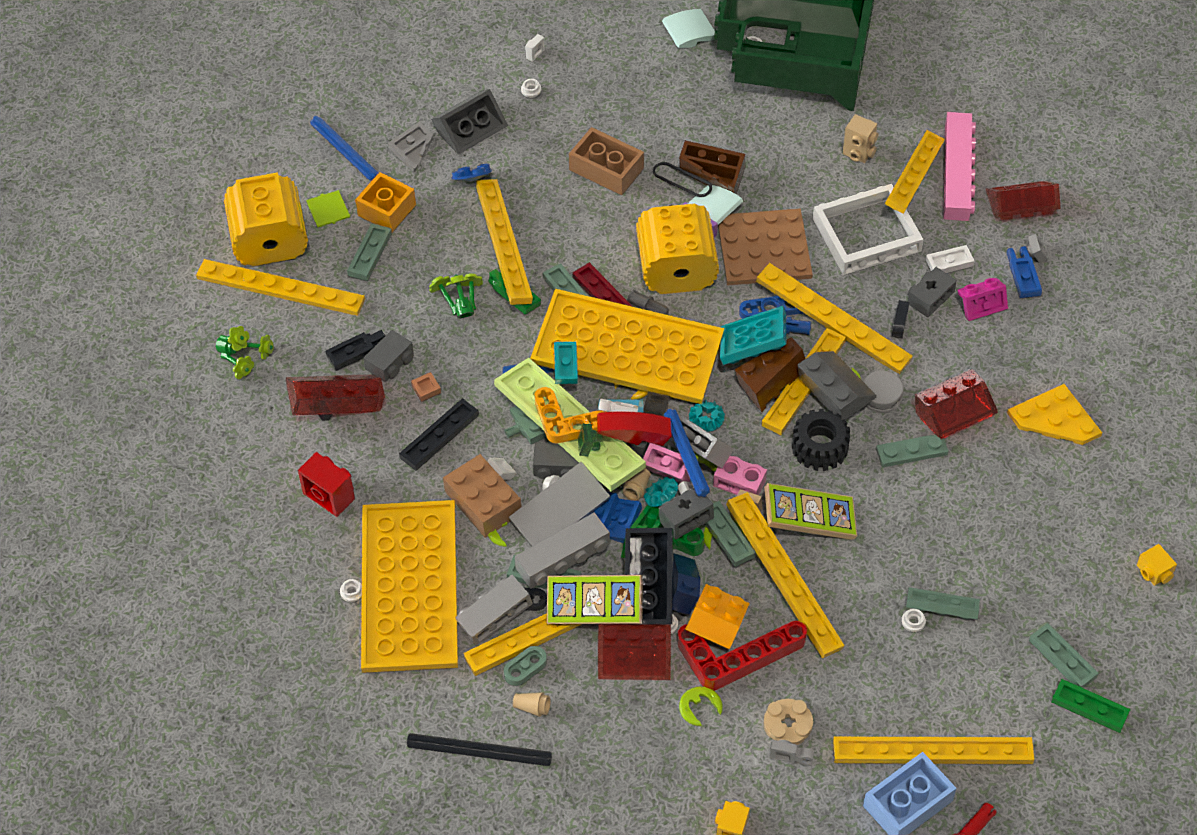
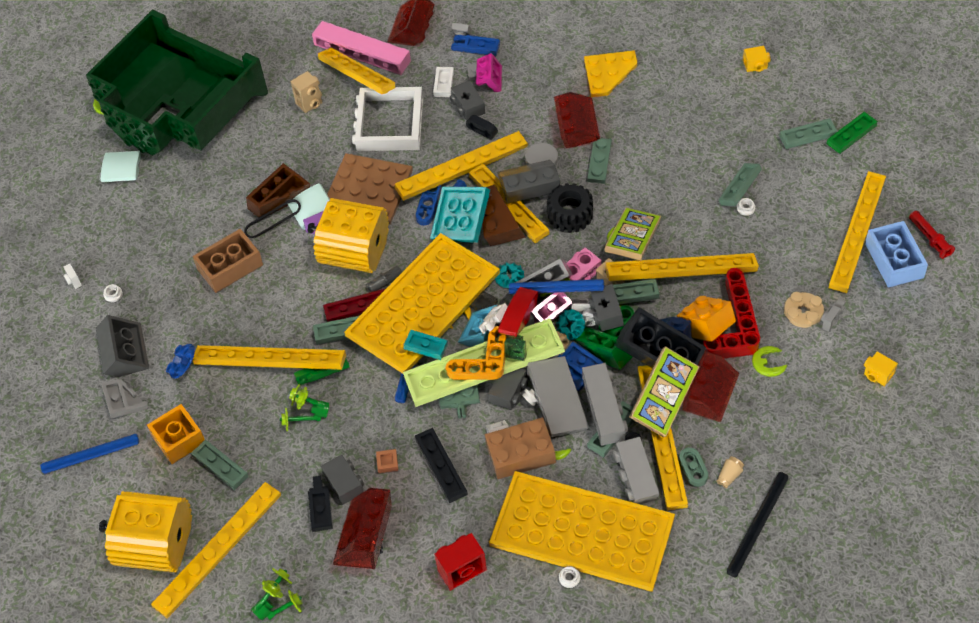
camera: 65 degrees left, 0 degrees up
lime piece [306,190,350,228] -> none

